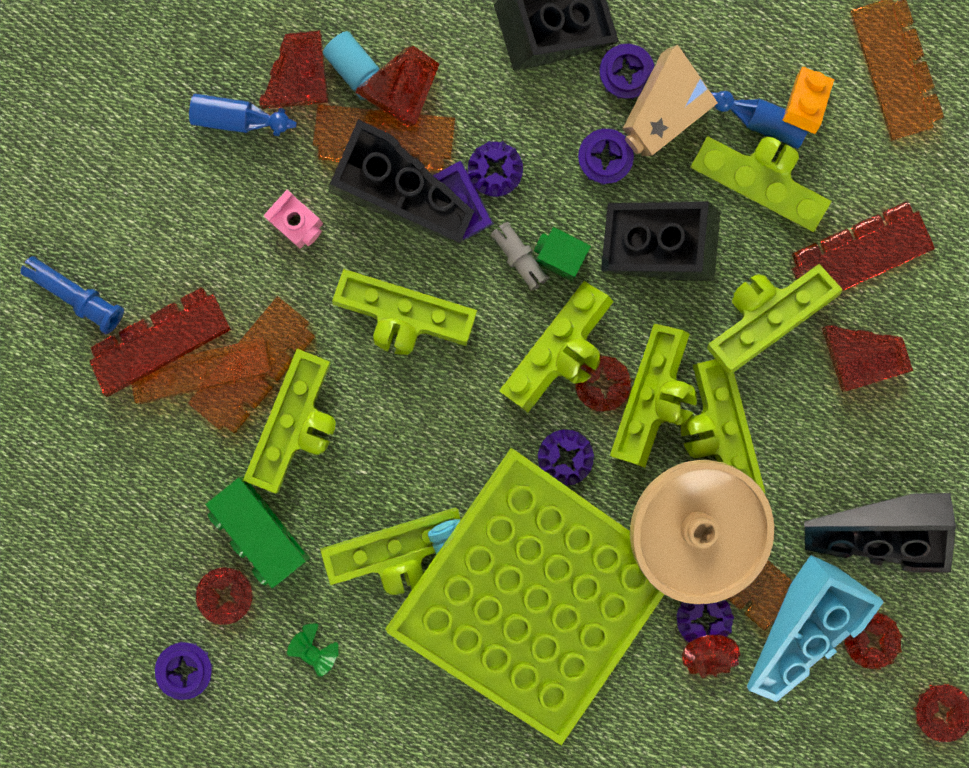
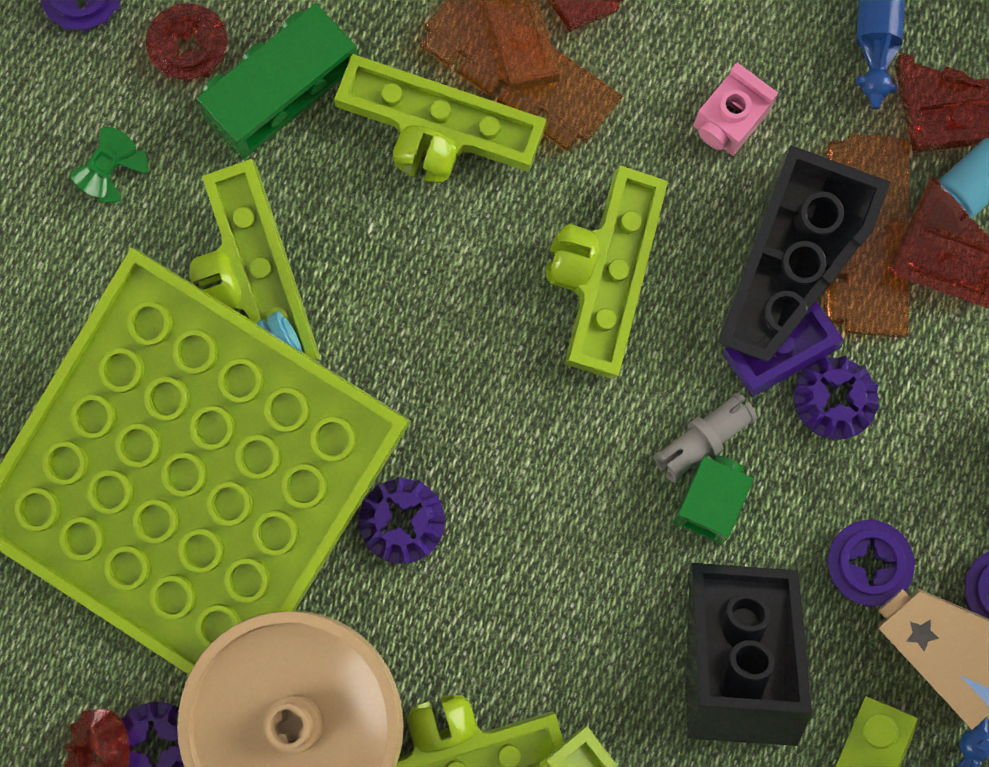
camera: 85 degrees right, 10 degrees down
lime plate [499,281,614,413] -> none
clear red gear [575,356,632,412] -> none
lime plate [610,324,697,468] -> none

